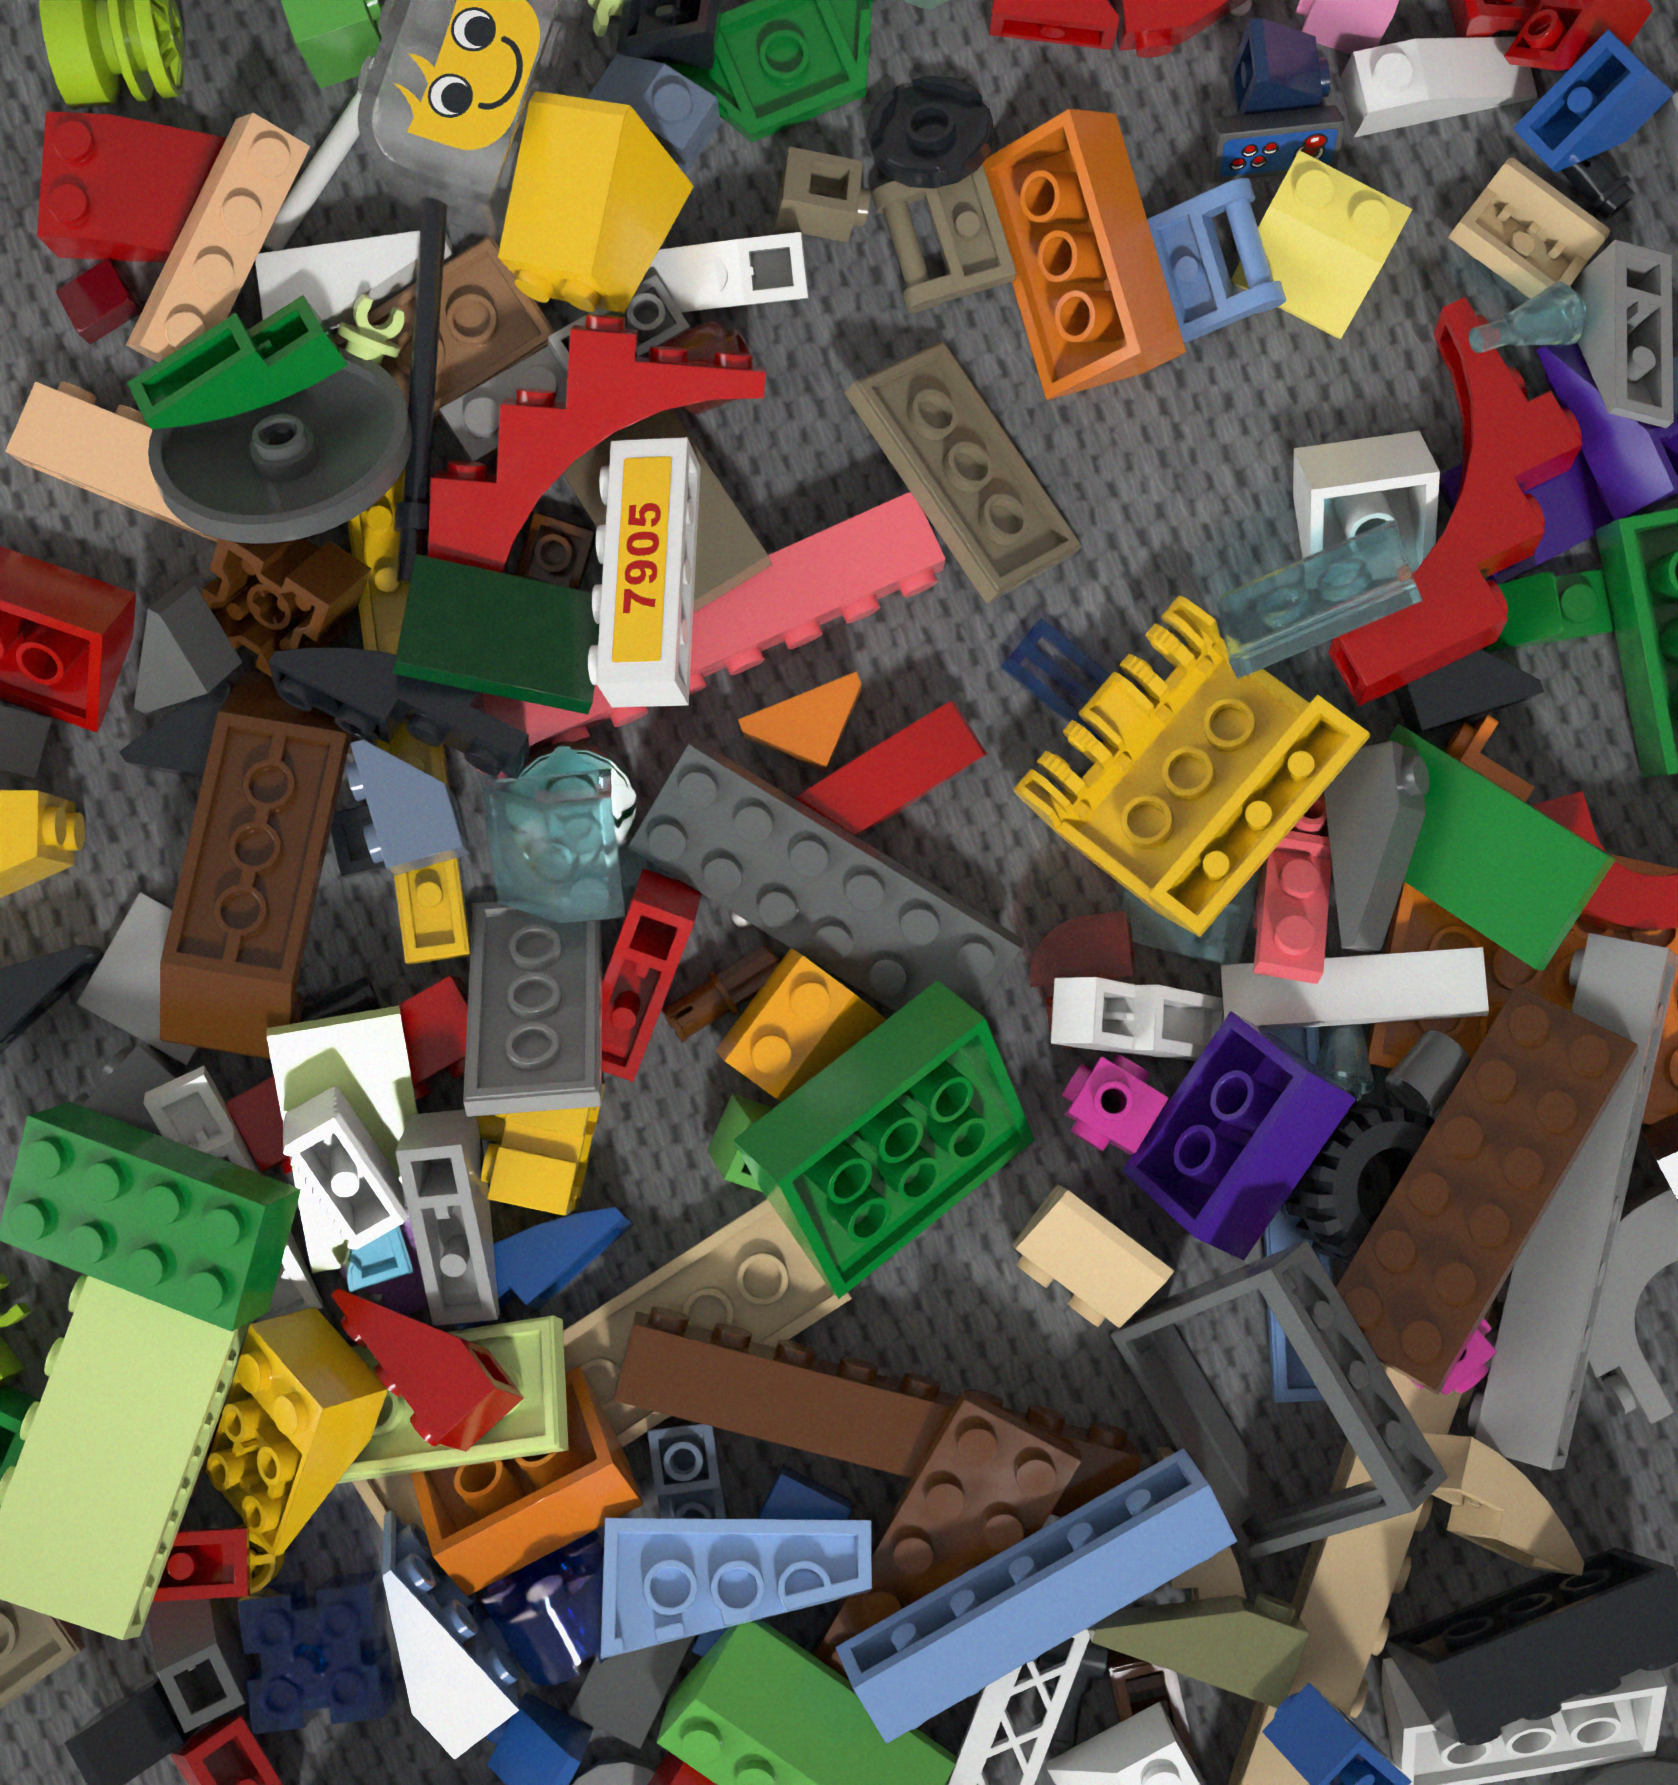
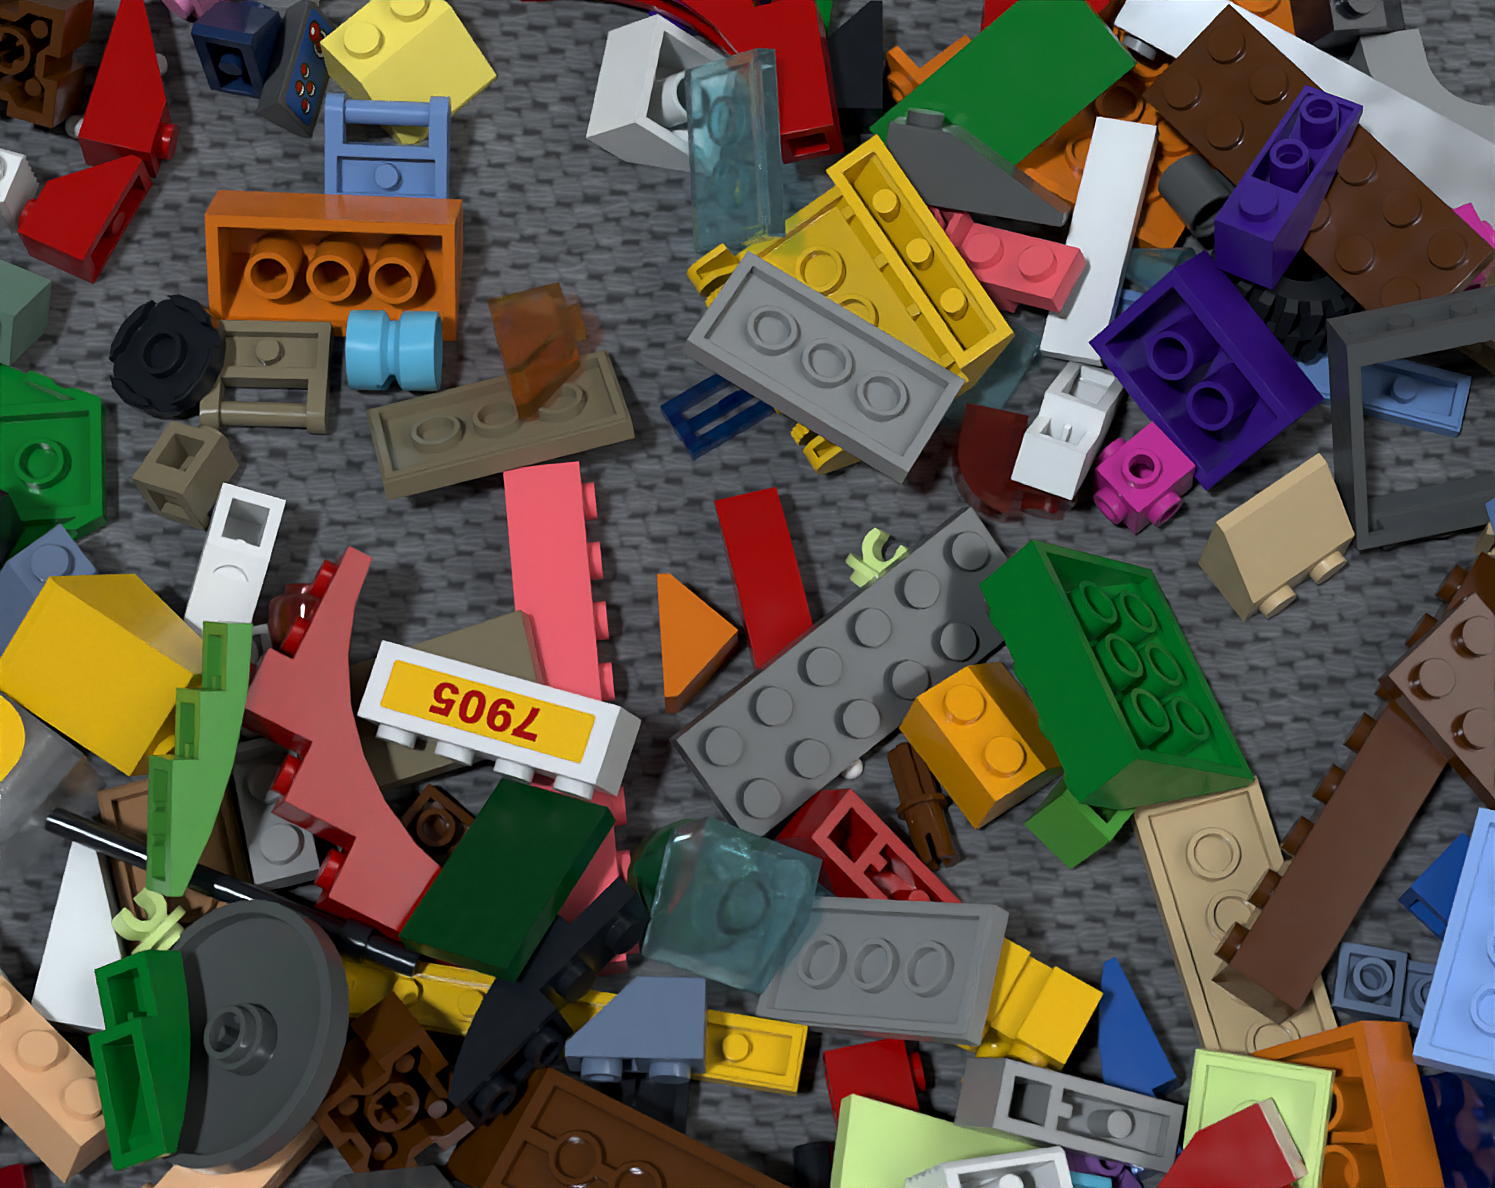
camera: 75 degrees left, 15 degrees down
none -> bright green slope [146,621,253,897]
none -> medium azure wheel [346,310,443,391]
none -> clear orange slope [487,282,587,420]
none -> light grey plate [682,251,965,484]
none -> yellowish green plate [845,528,910,587]
none -> dark purple slope [1214,85,1363,290]

